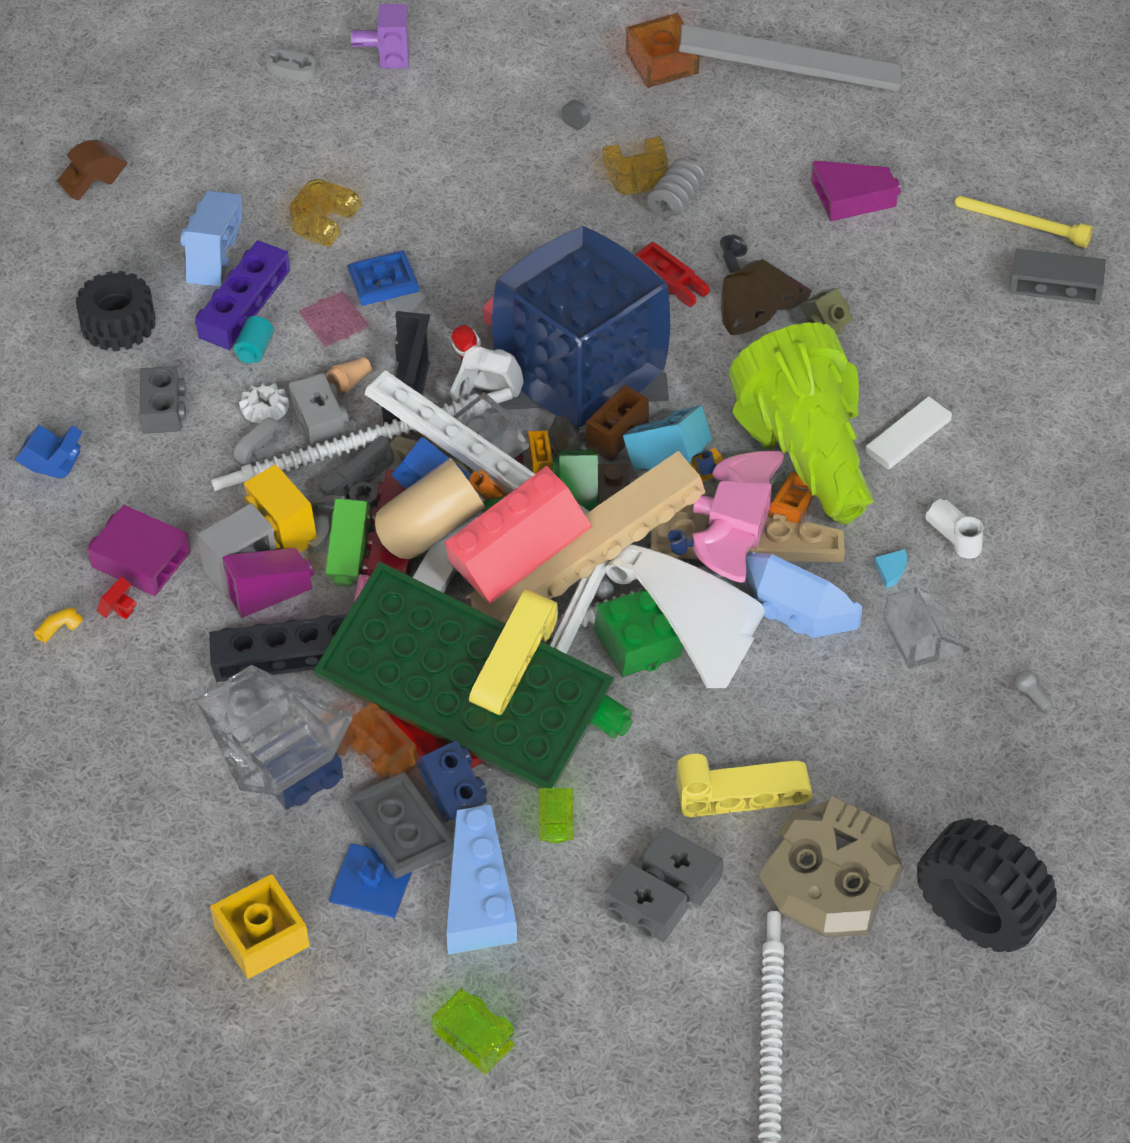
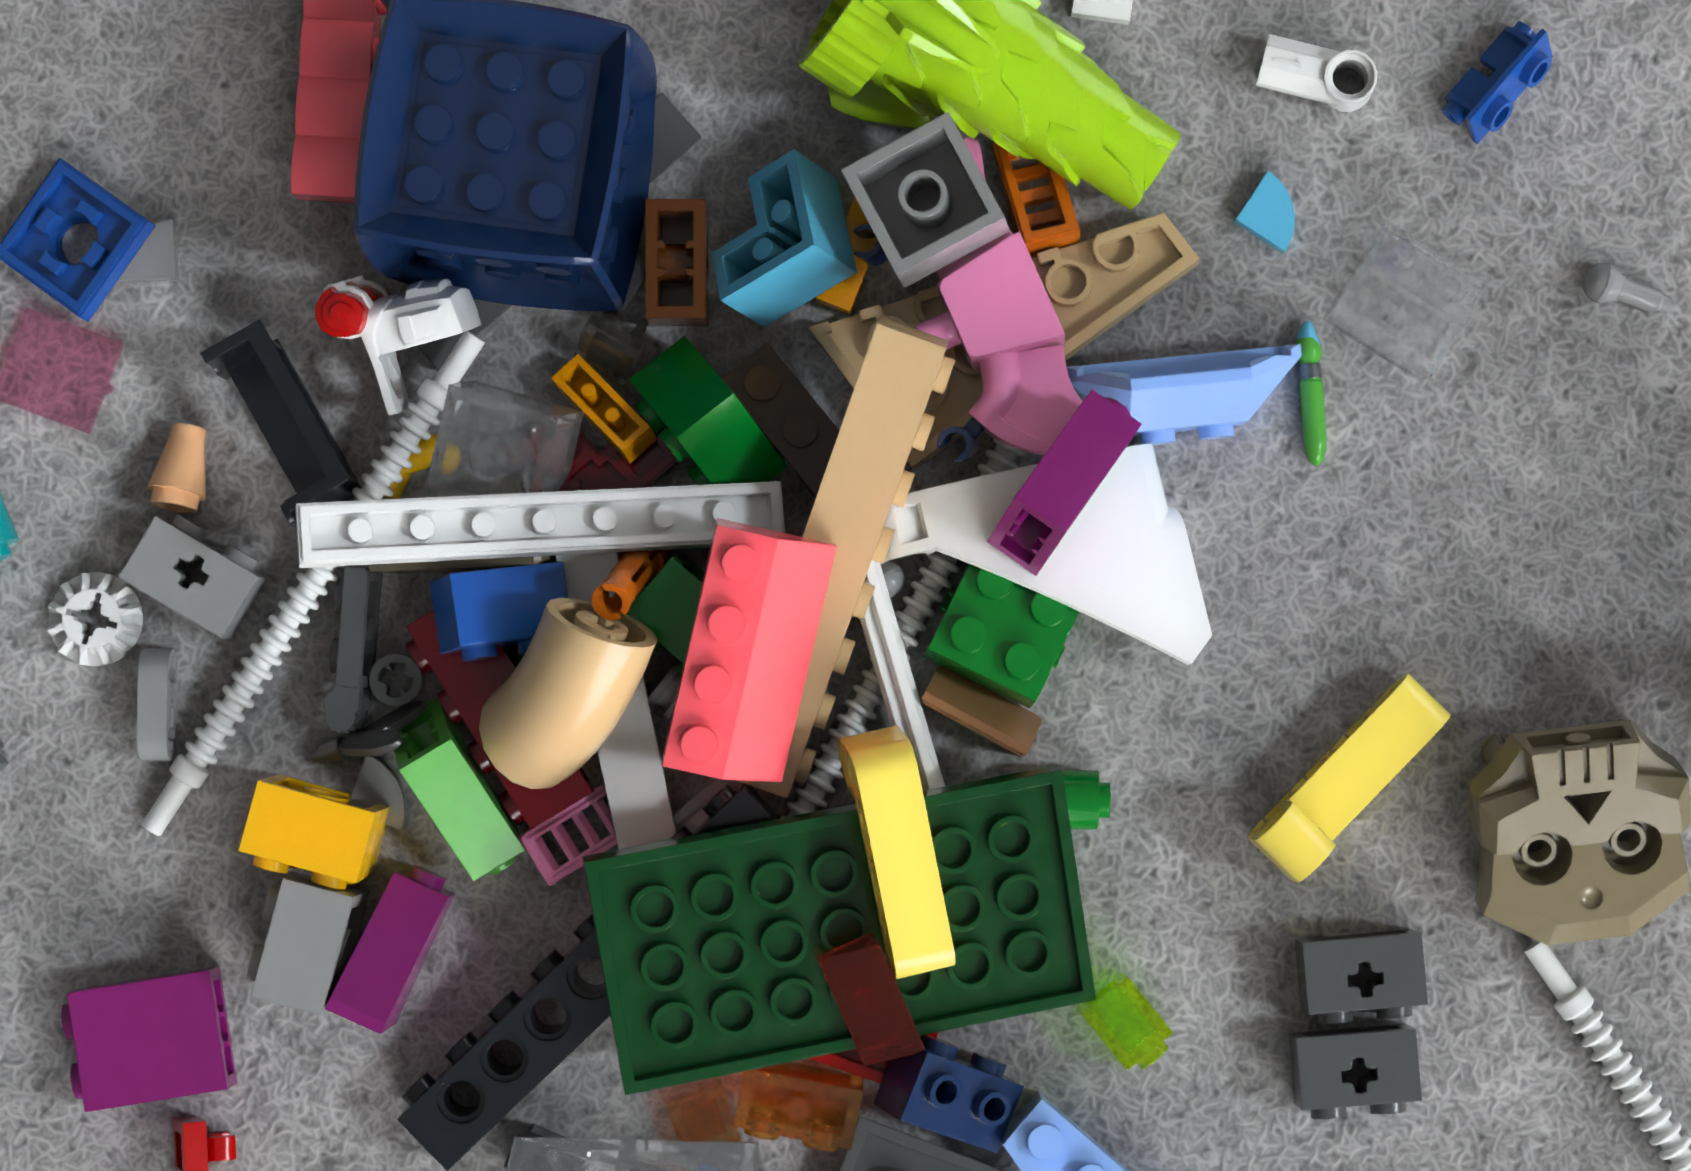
camera: 40 degrees left, 35 degrees up
none -> clear red slope [817,932,925,1066]
none -> light grey brick [841,112,1010,288]
none -> medium nougat slope [920,665,1041,757]
none -> magenta slope [987,389,1142,576]
none -> bright green piece [1295,321,1327,467]
none -> blue hinge [1442,21,1553,144]

